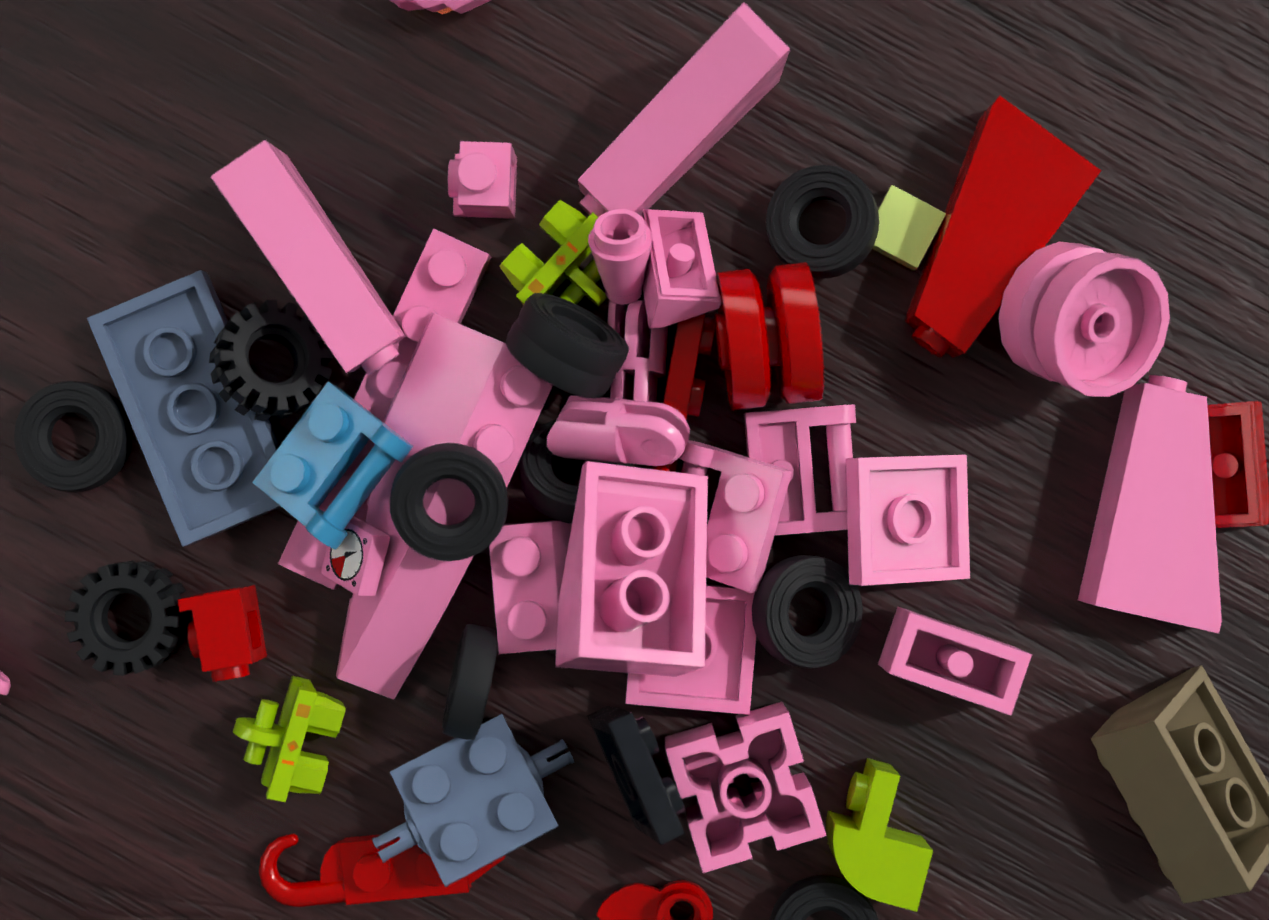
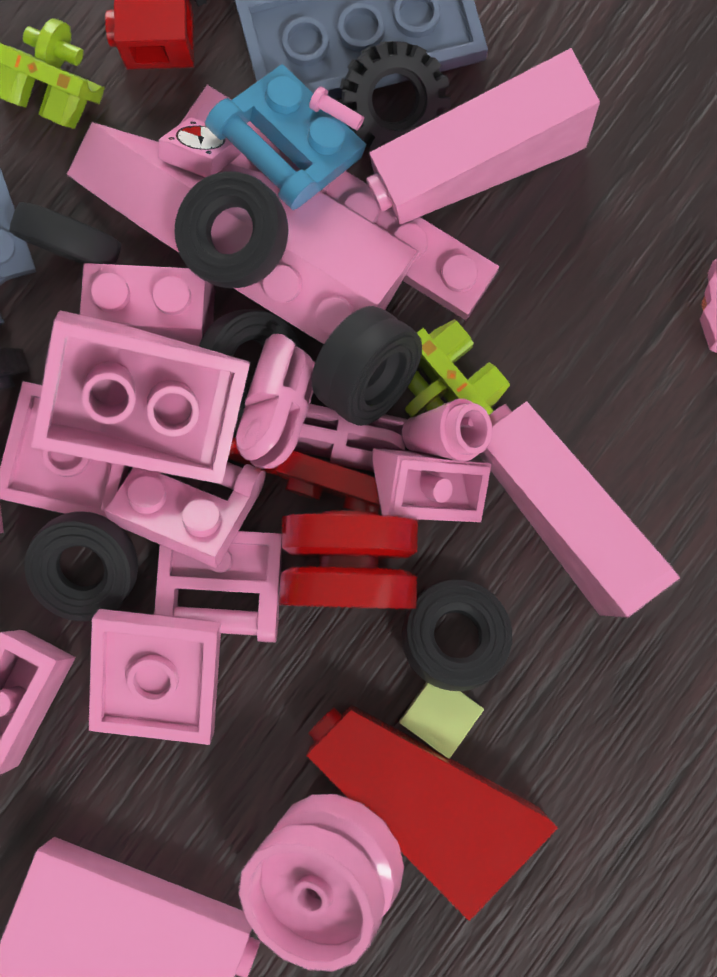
camera: 100 degrees right, 5 degrees down
bright pink brick [448,141,517,219] -> none
none -> bright pink piece [309,86,364,131]

